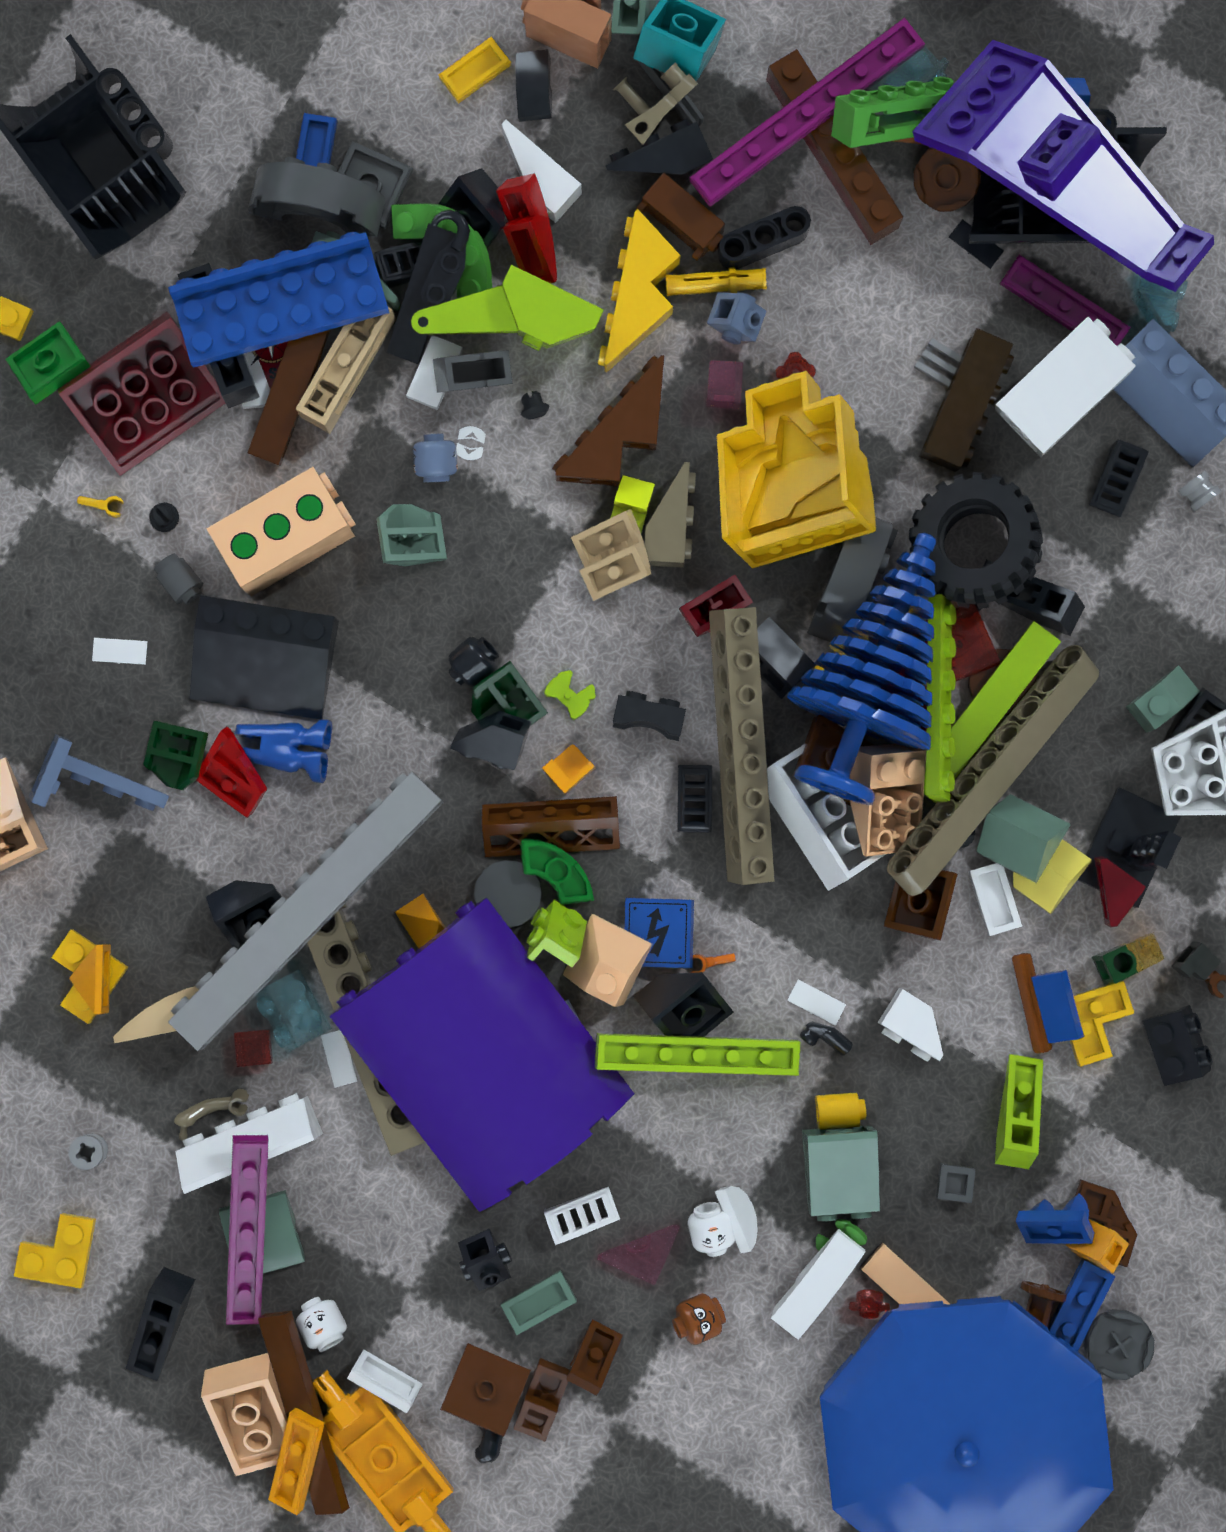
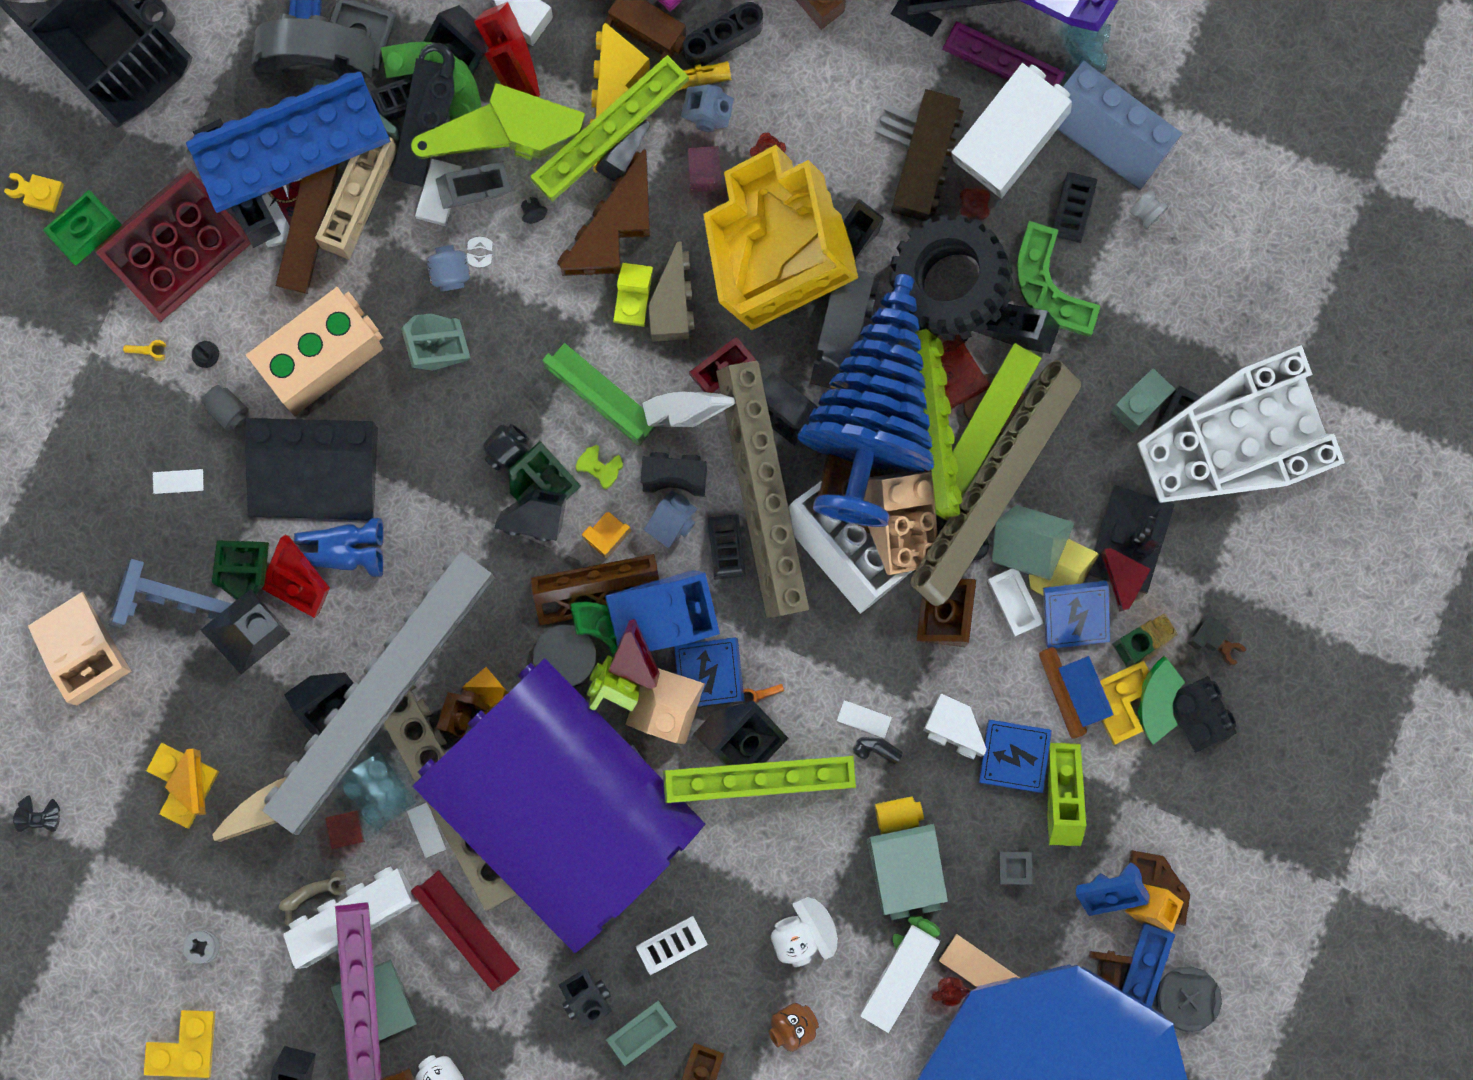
camera: 10 degrees left, 5 degrees down
tan slope [571,509,651,601] -> none
clear pink tile [597,1223,680,1285] -> none
none -> black slope [200,589,290,674]
none -> dark red fence [411,870,521,992]
none -> reddish brown bracket [436,690,489,738]
none -> lime plate [530,55,689,202]
none -> bright green fence [542,343,656,446]
none -> slope [596,120,650,181]
none -> blue slope [605,570,720,651]
none -> slope [608,619,660,689]
none -> white slope [642,391,735,427]
none -> sand blue brick [644,491,698,548]
none -> black slope [844,199,884,262]
none -> clear red plate [959,188,990,219]
none -> blue tile [979,720,1052,793]
none -> bright green plate [1016,221,1100,337]
none -> tile [1043,581,1110,648]
none -> tile [1138,656,1185,745]

